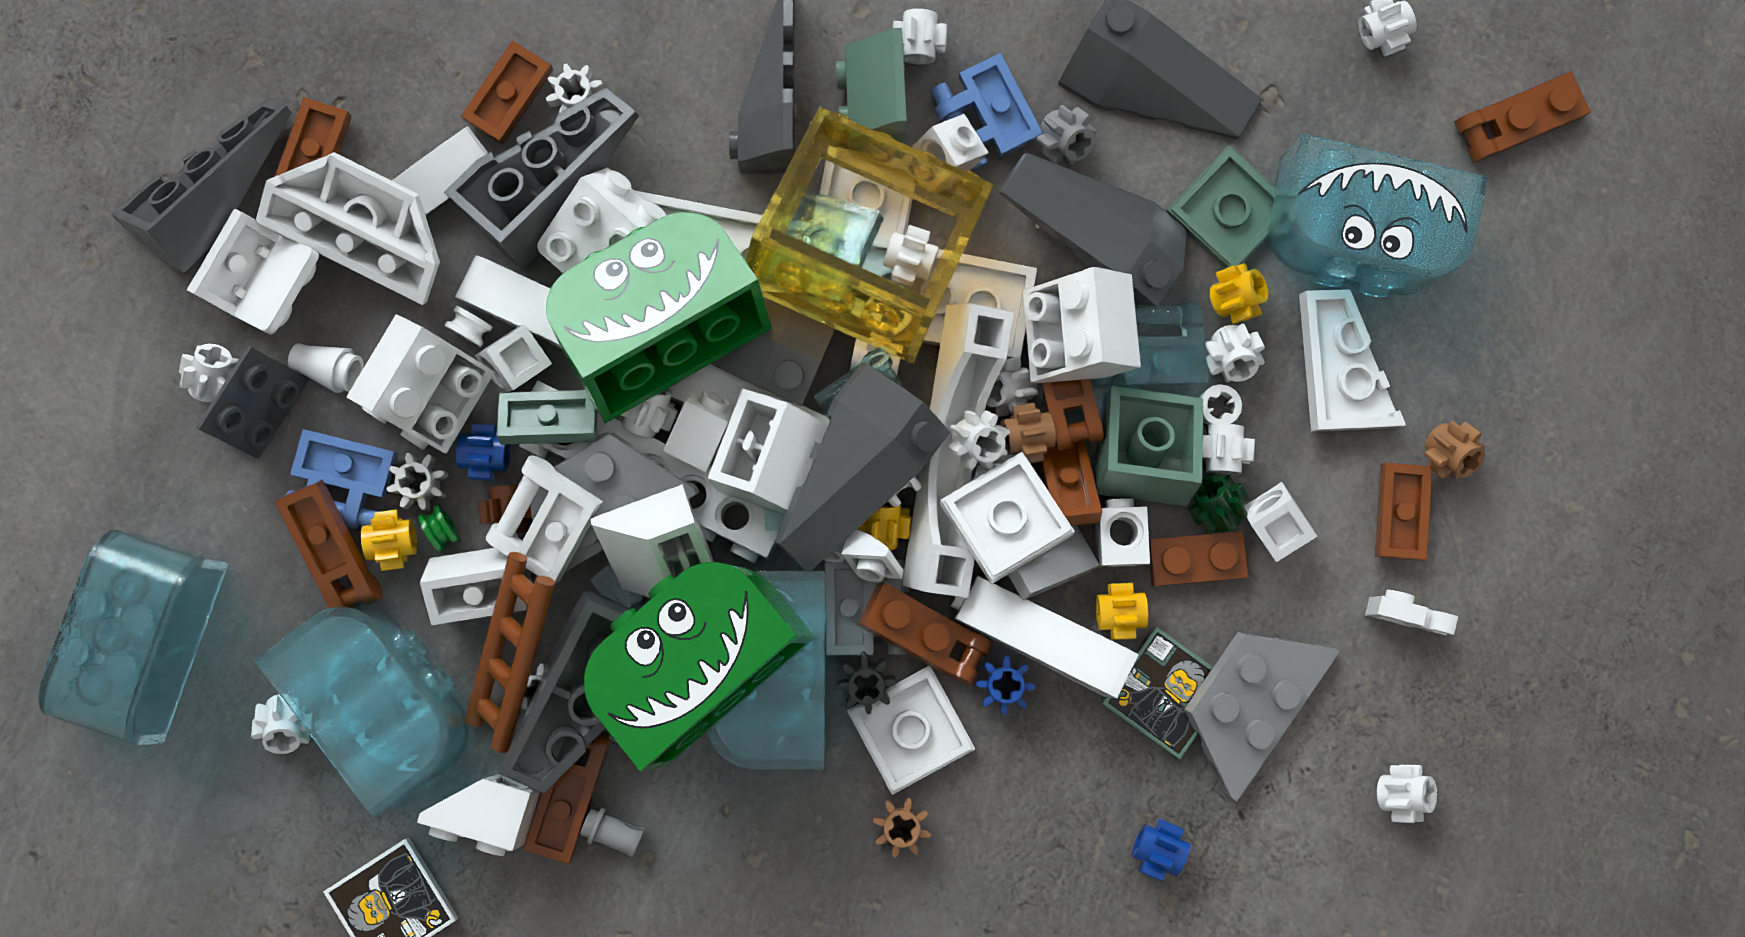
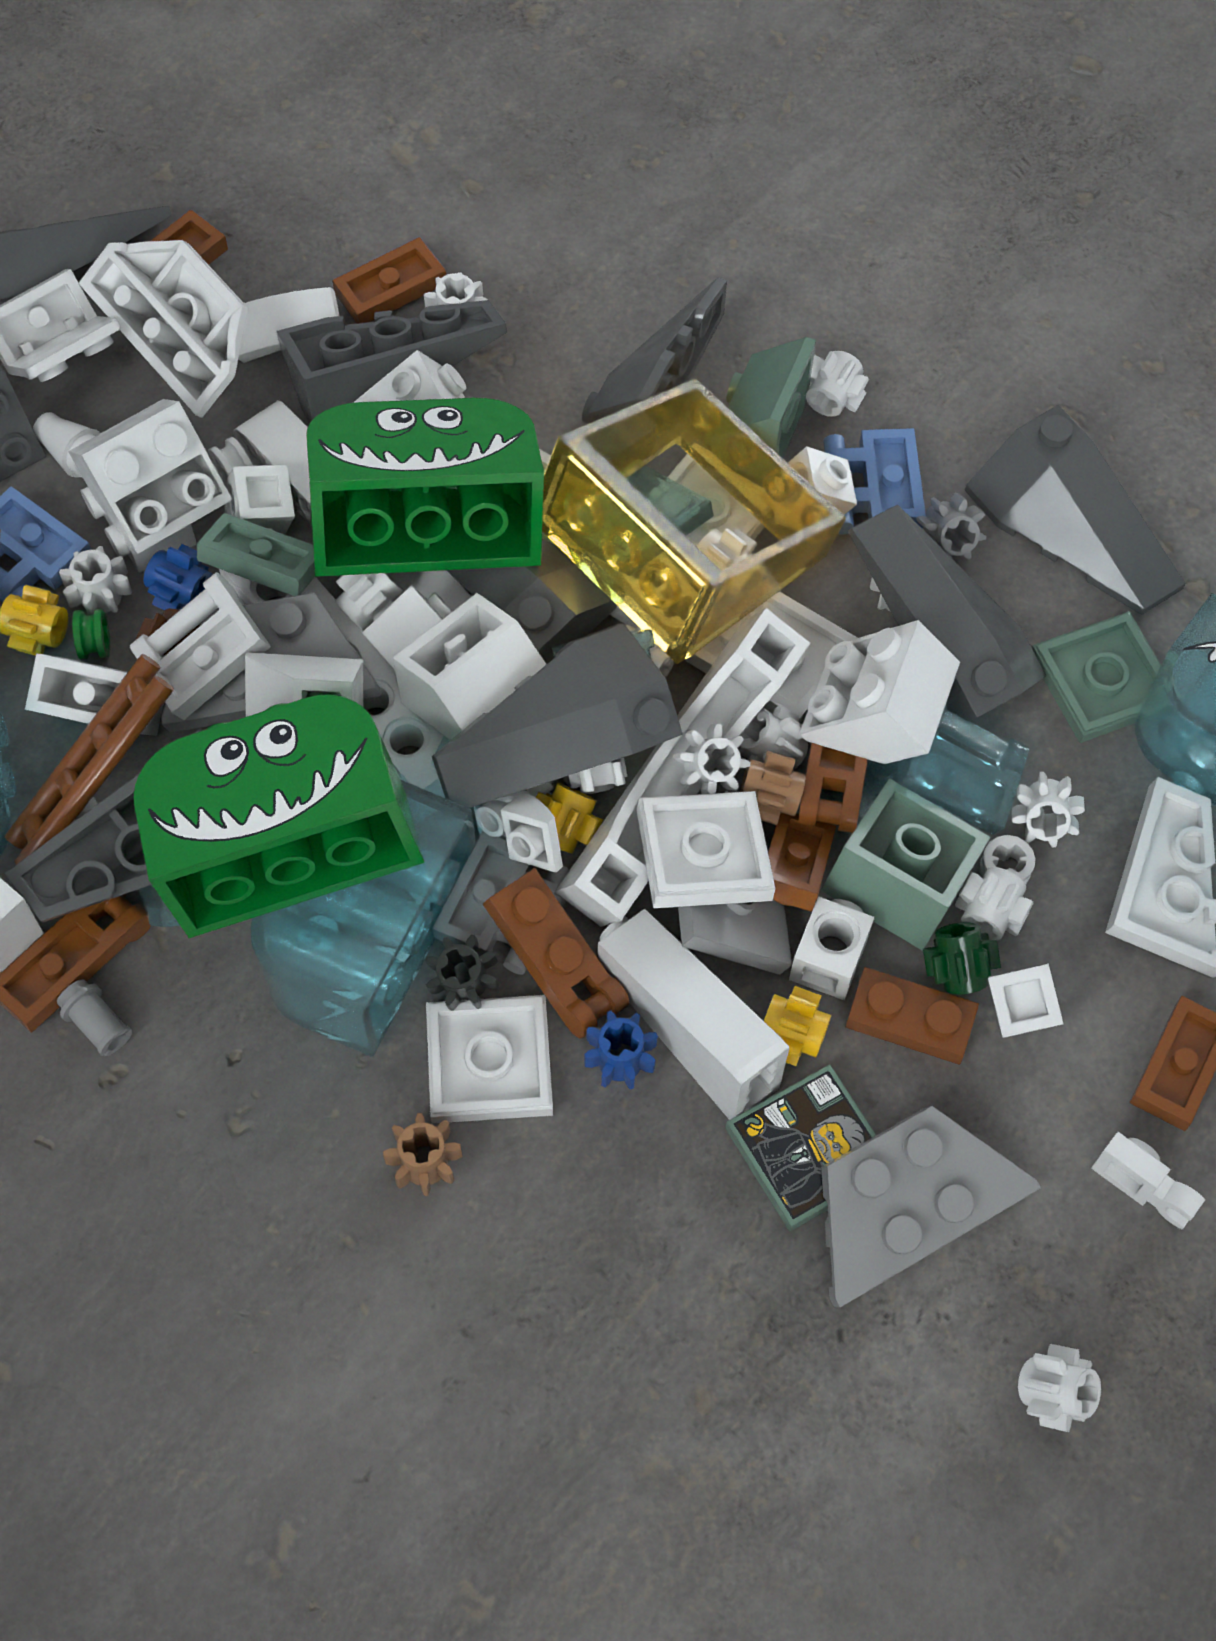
camera: 30 degrees right, 20 degrees down
blue gear [1131,819,1190,882] -> none
yellow gear [1210,263,1269,324] -> none

